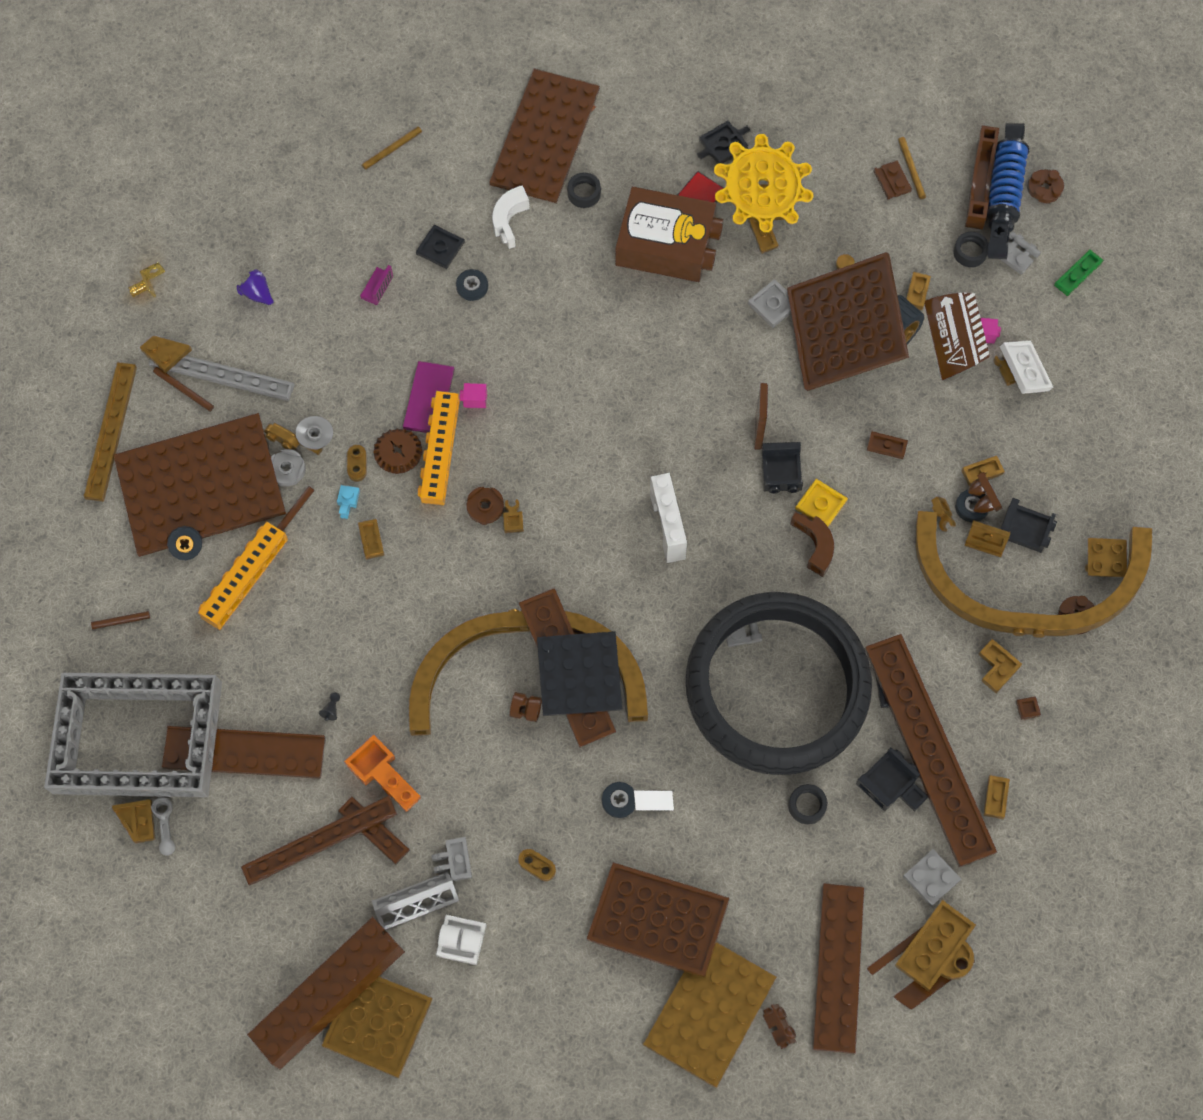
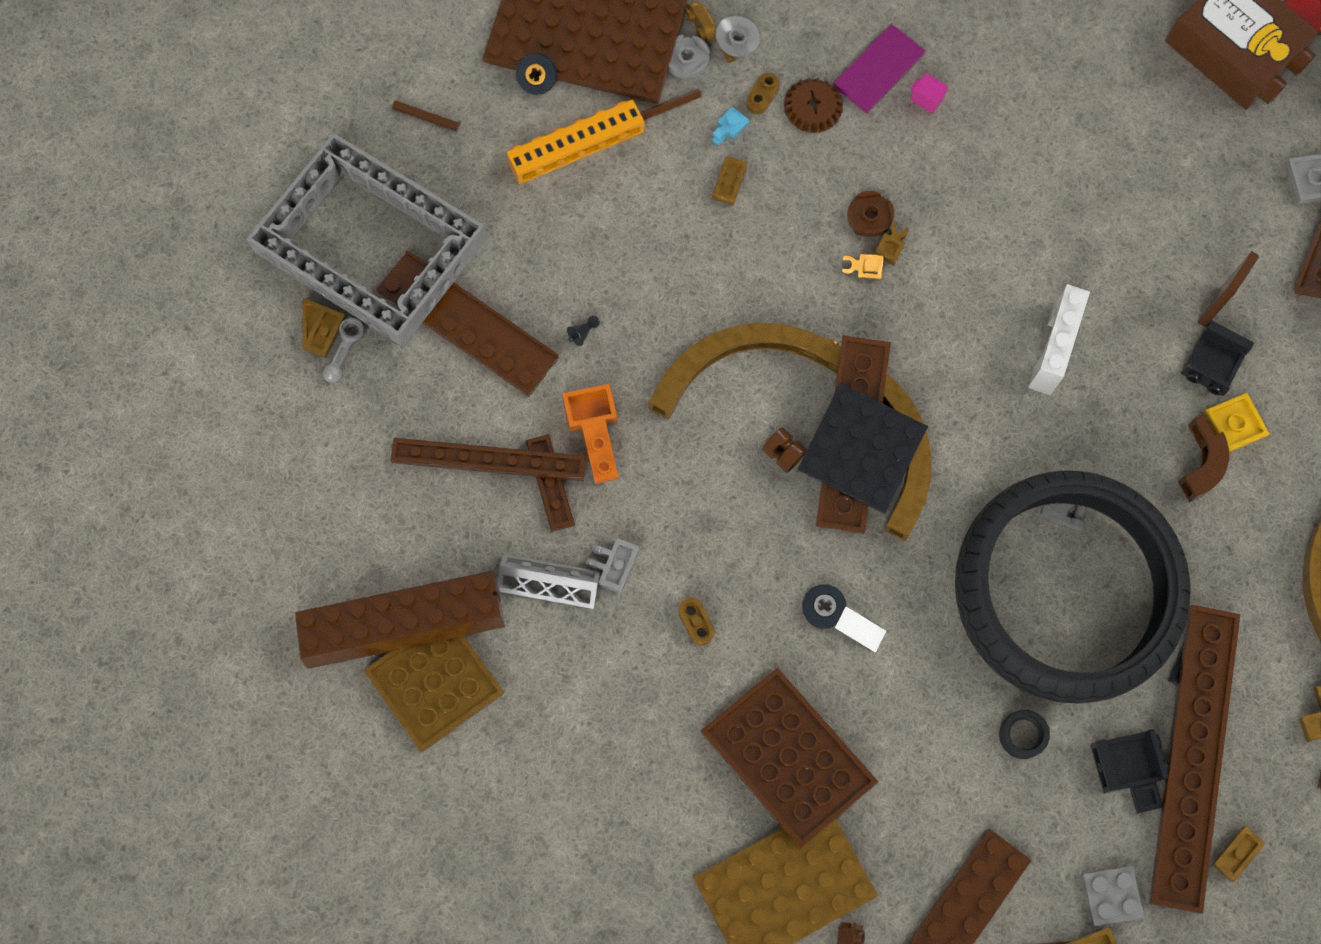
camera: 25 degrees right, 5 degrees up
light orange brick [418,391,460,505] -> none
white plate [436,915,486,965] -> none
none -> plate [842,253,884,279]

